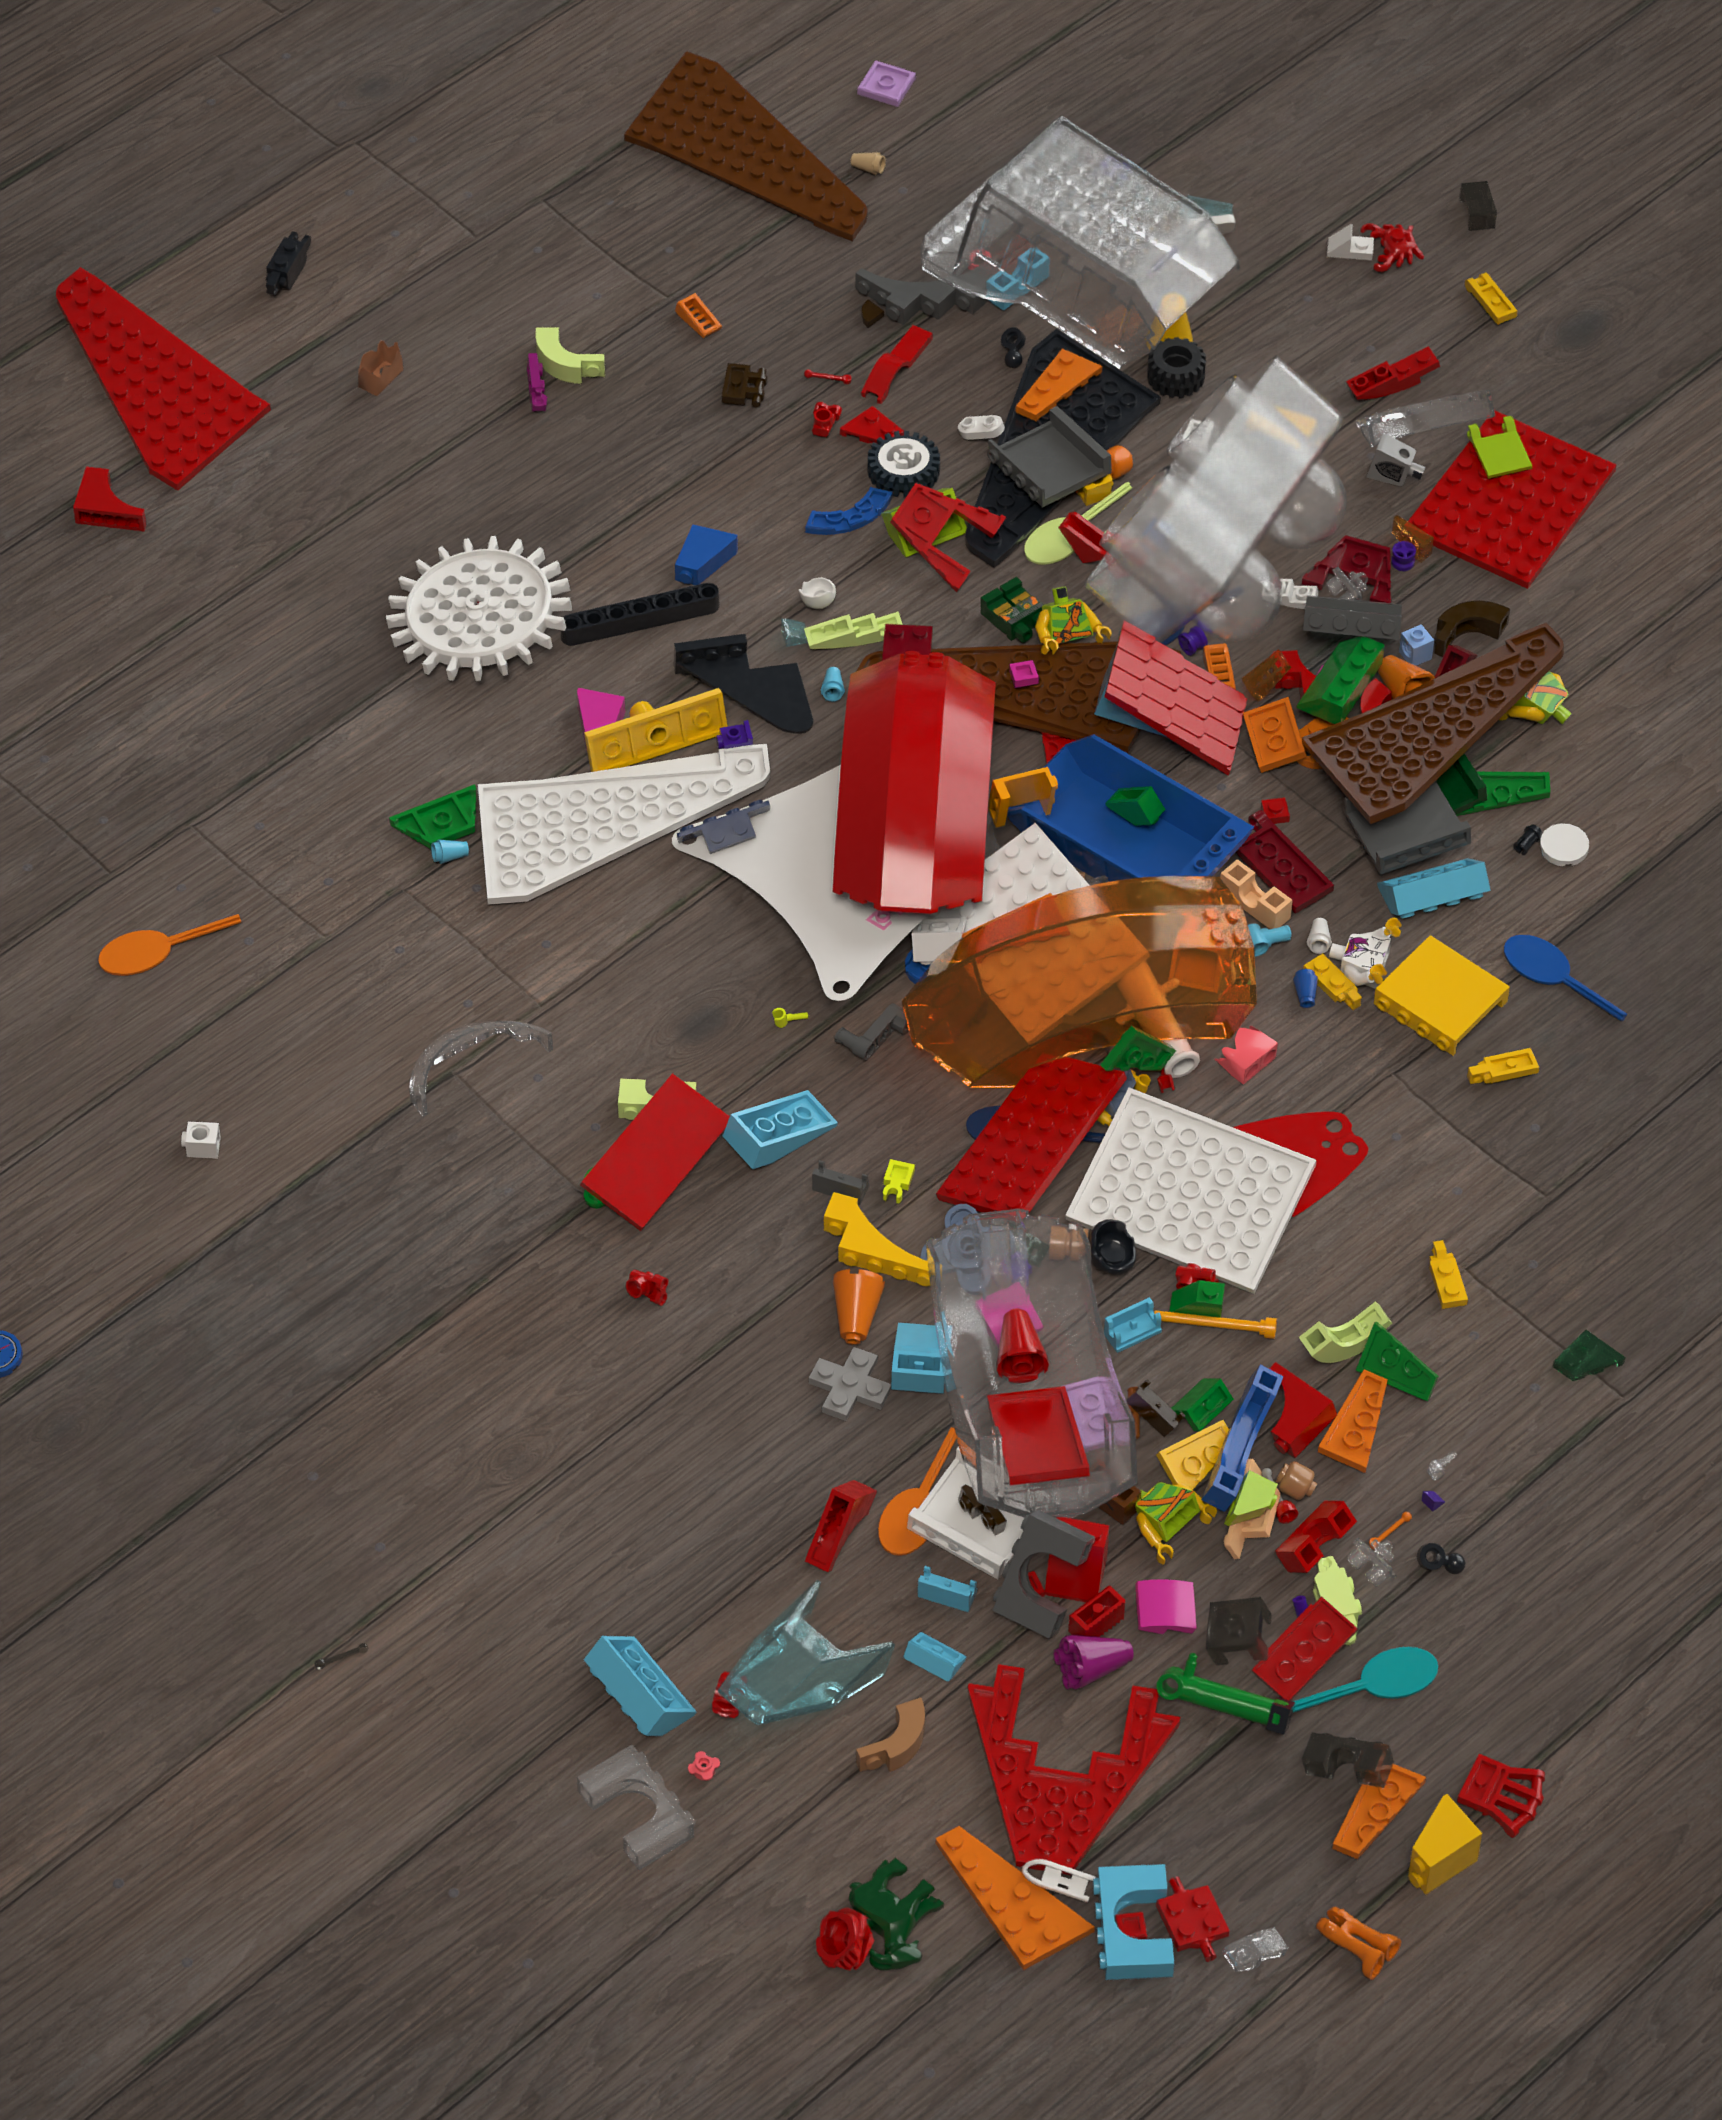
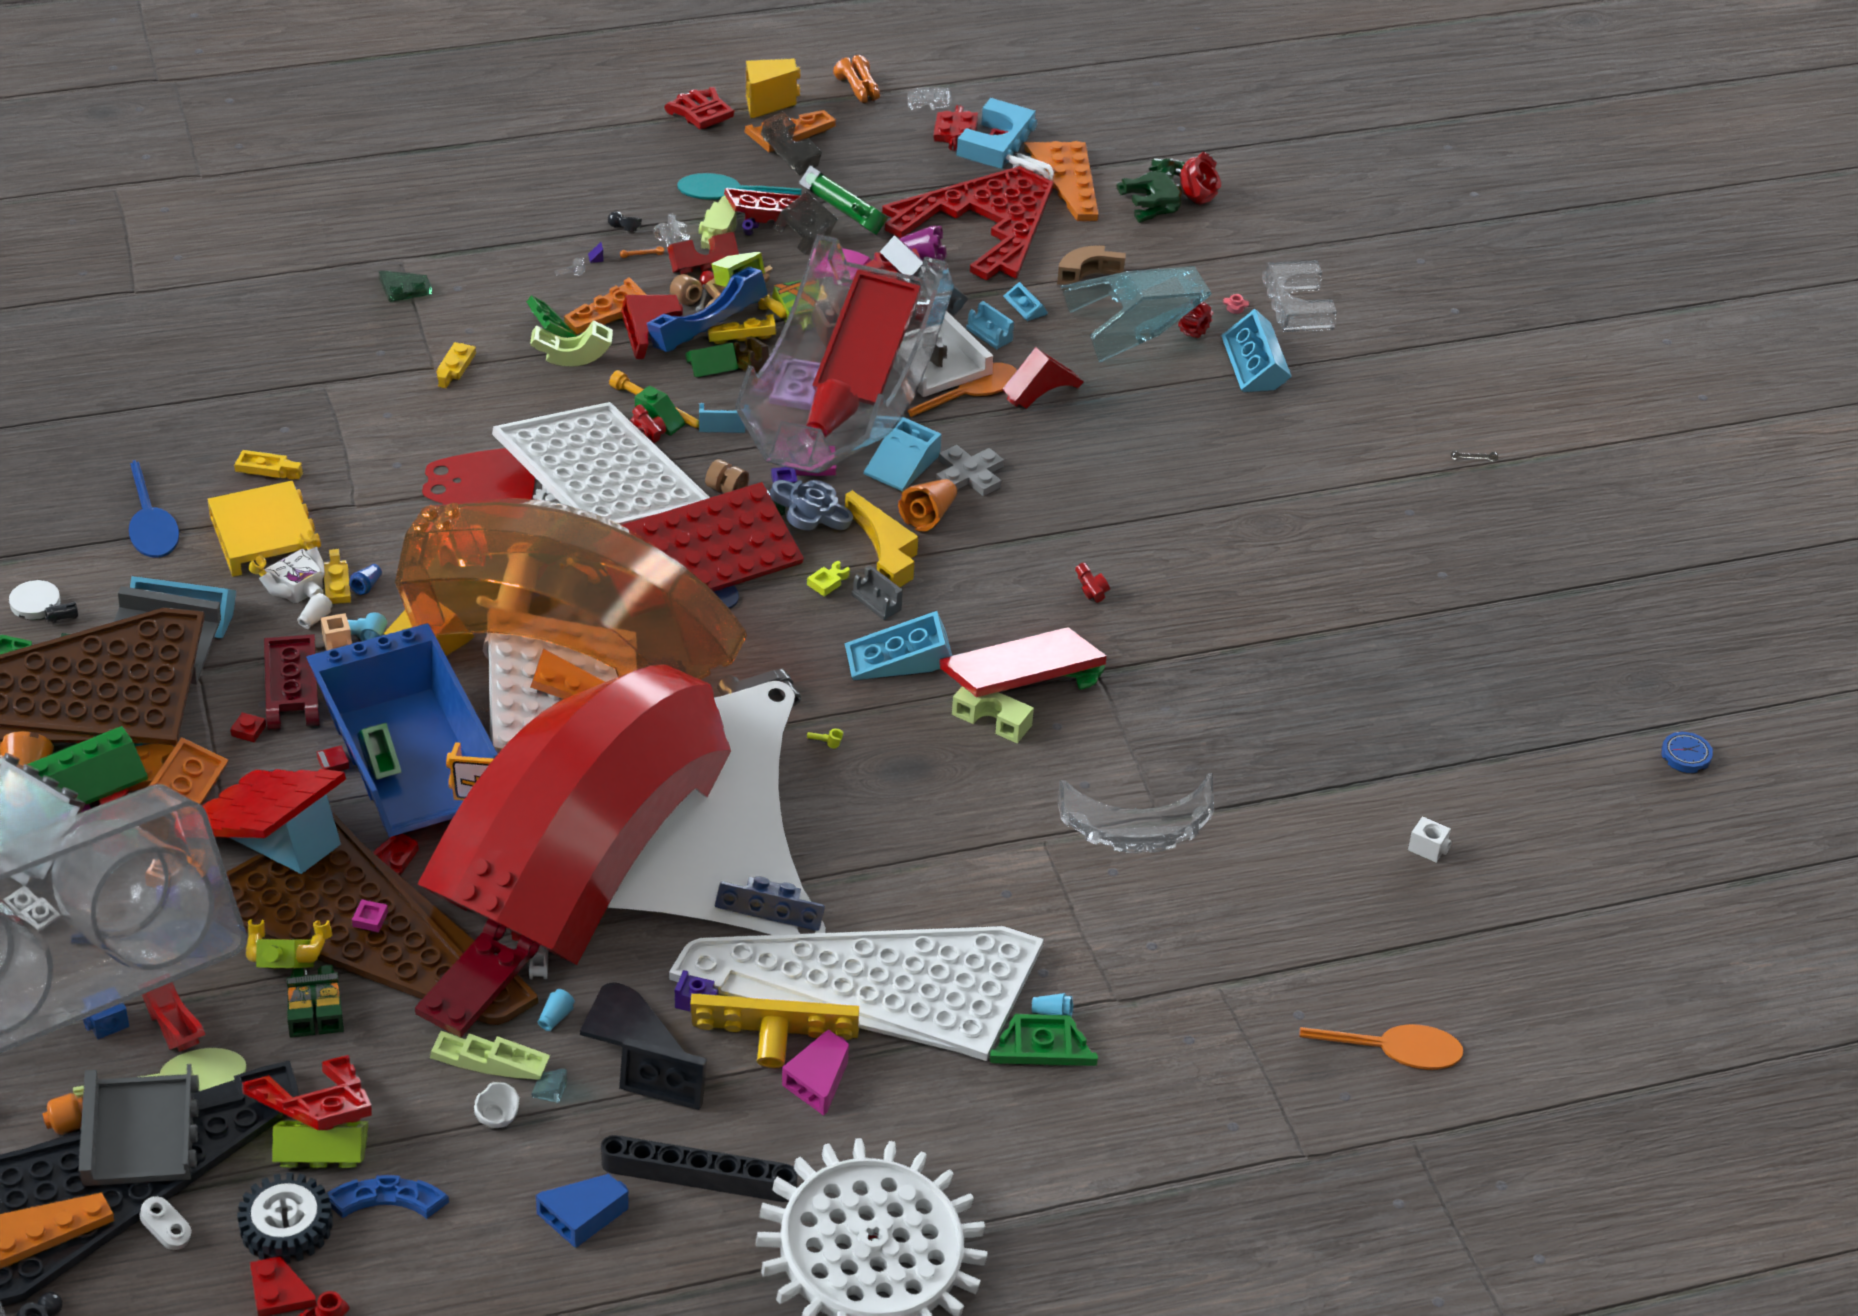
camera: 155 degrees left, 10 degrees down
black piece [1087,1219,1136,1275] -> none

